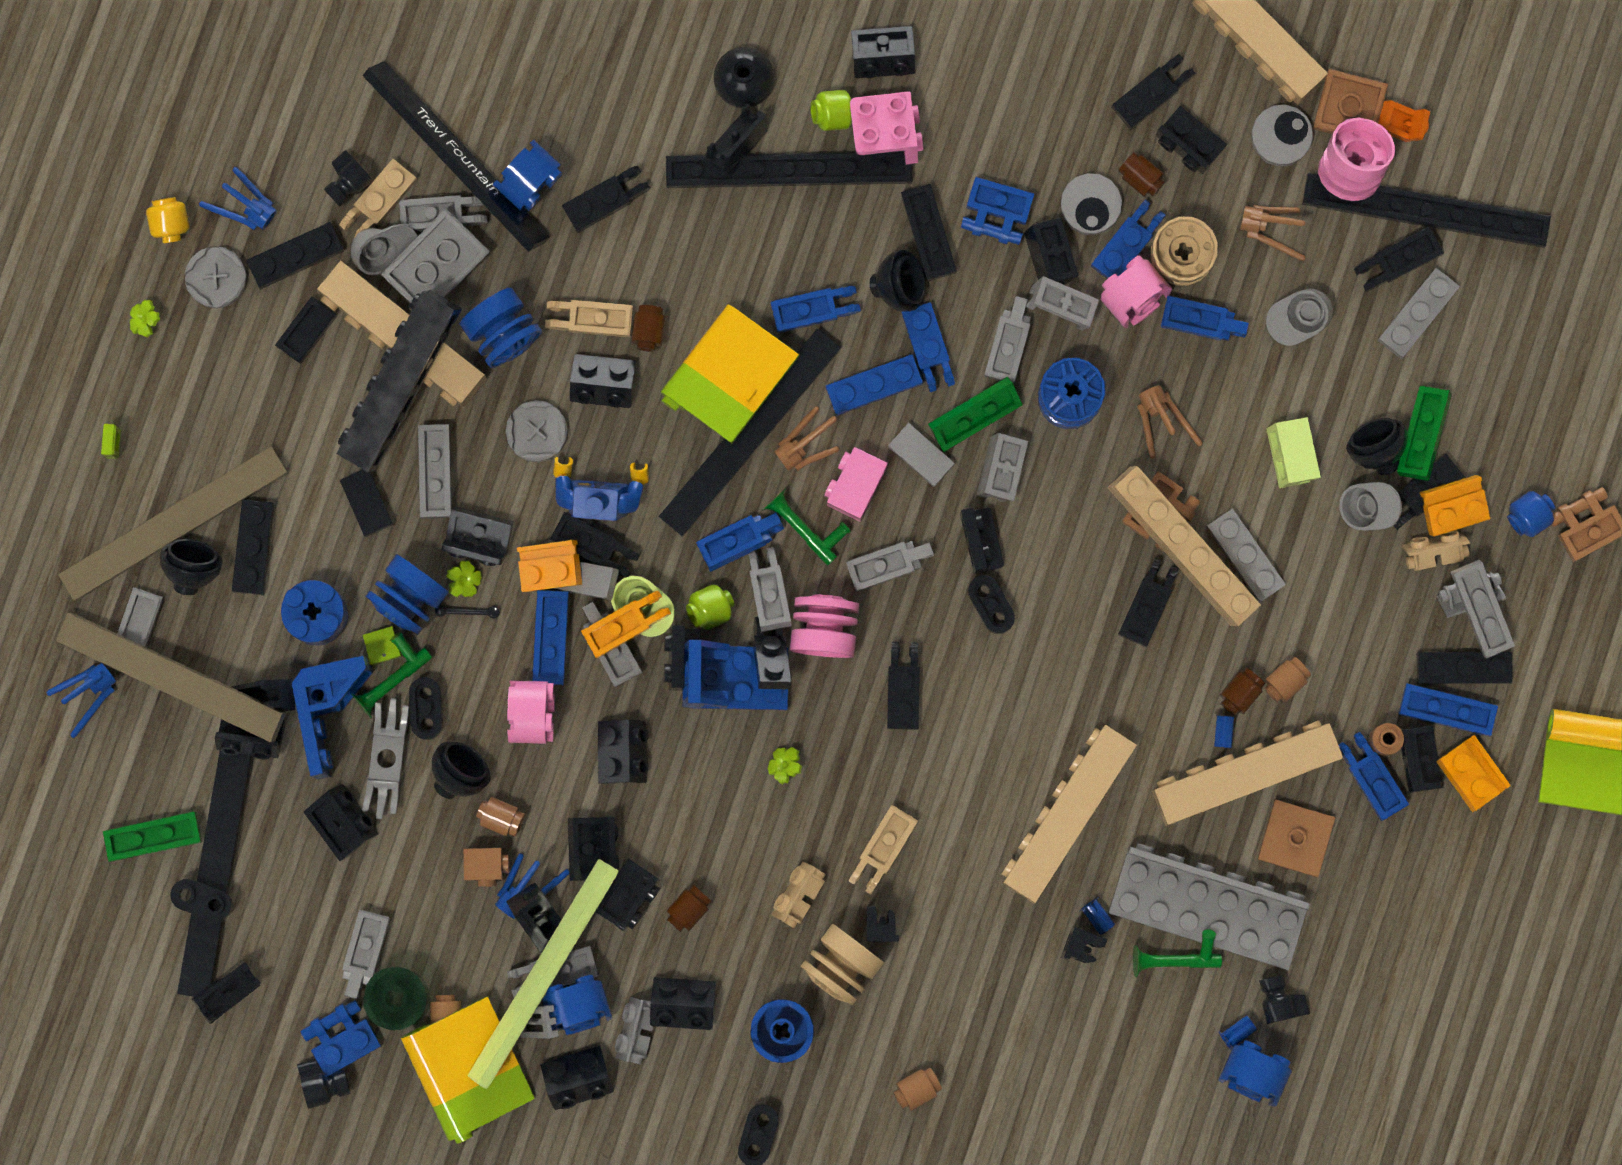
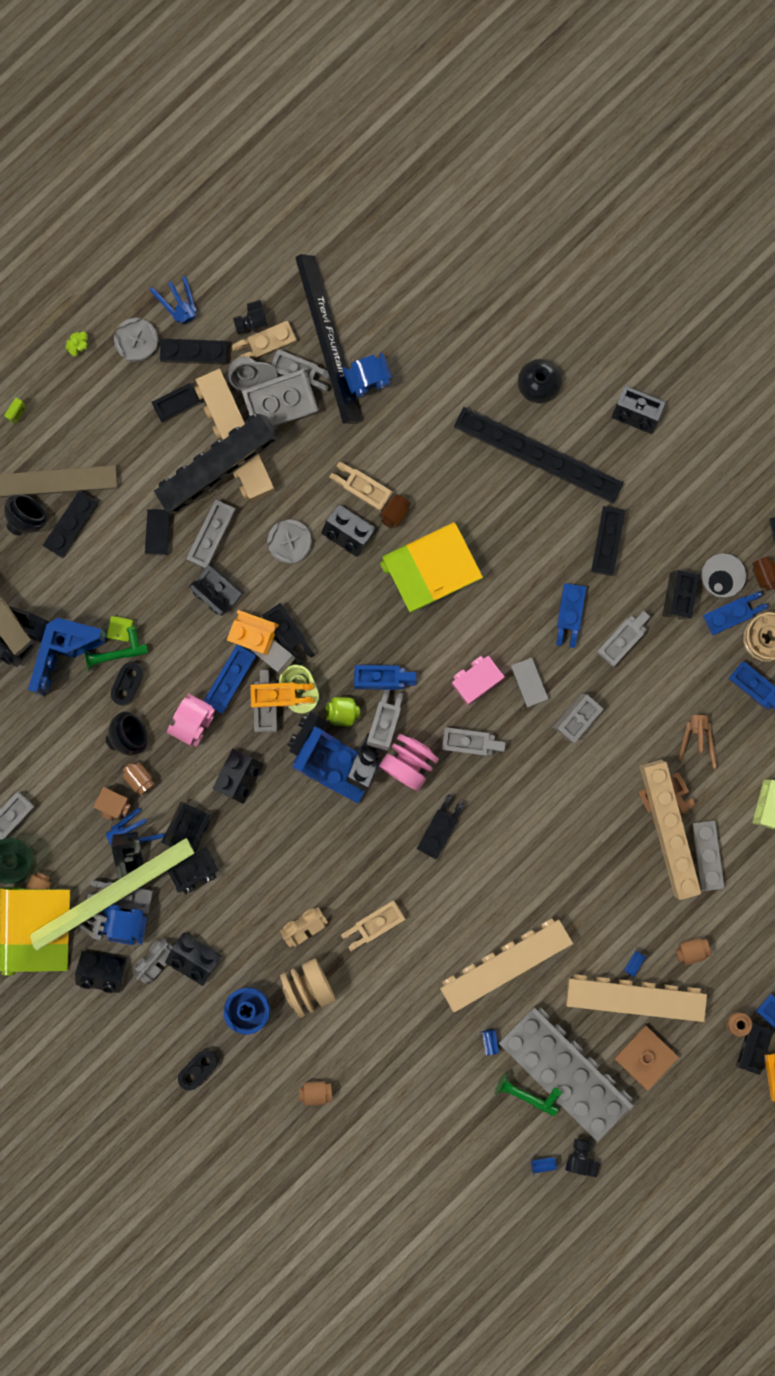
camera: 30 degrees right, 0 degrees up
yellow head [146,197,189,243] -> none
blue brick [281,580,348,646] -> none
black bracket [303,785,378,861] -> none
light grey piece [362,698,409,819] -> none
blue wheel [365,554,450,635] -> none
black hinge [434,605,500,619] -> none
lime plant [446,560,482,598] -> none
blue wheel [459,287,542,368] -> none
blue torso [553,457,649,521] -> none
black hinge [562,166,650,233] -> none
black tile [658,329,841,537] -> none
reddish brown brick [666,885,712,932] -> none
black hinge [705,104,767,174] -> none
green piece [762,488,851,566] -> none
lime plant [767,747,802,785] -> none
blue hinge [771,286,861,333] -> none
medium nougat plant [774,406,839,471] -> none
lime head [810,90,852,131] -> none
blue plate [825,354,923,416] -> none
bright pink bracket [850,91,923,164] -> none
black hinge [866,906,899,942] -> none
black piece [869,250,926,312] -> none
green plate [928,377,1023,452] -> none
black bracket [960,507,1004,574] -> none
blue plate [961,177,1034,245] -> none
black plate [968,575,1015,634] -> none
light grey hinge [1026,276,1099,331] -> none
blue wheel [1038,358,1105,429] -> none
black hinge [1060,927,1108,963] -> none
bright pink brick [1101,255,1172,329] -> none
black hinge [1118,557,1179,647] -> none
blue brick [1218,1040,1292,1107] -> none
reddish brown brick [1220,668,1265,715] -> none
blue hinge [1338,732,1409,821] -> none

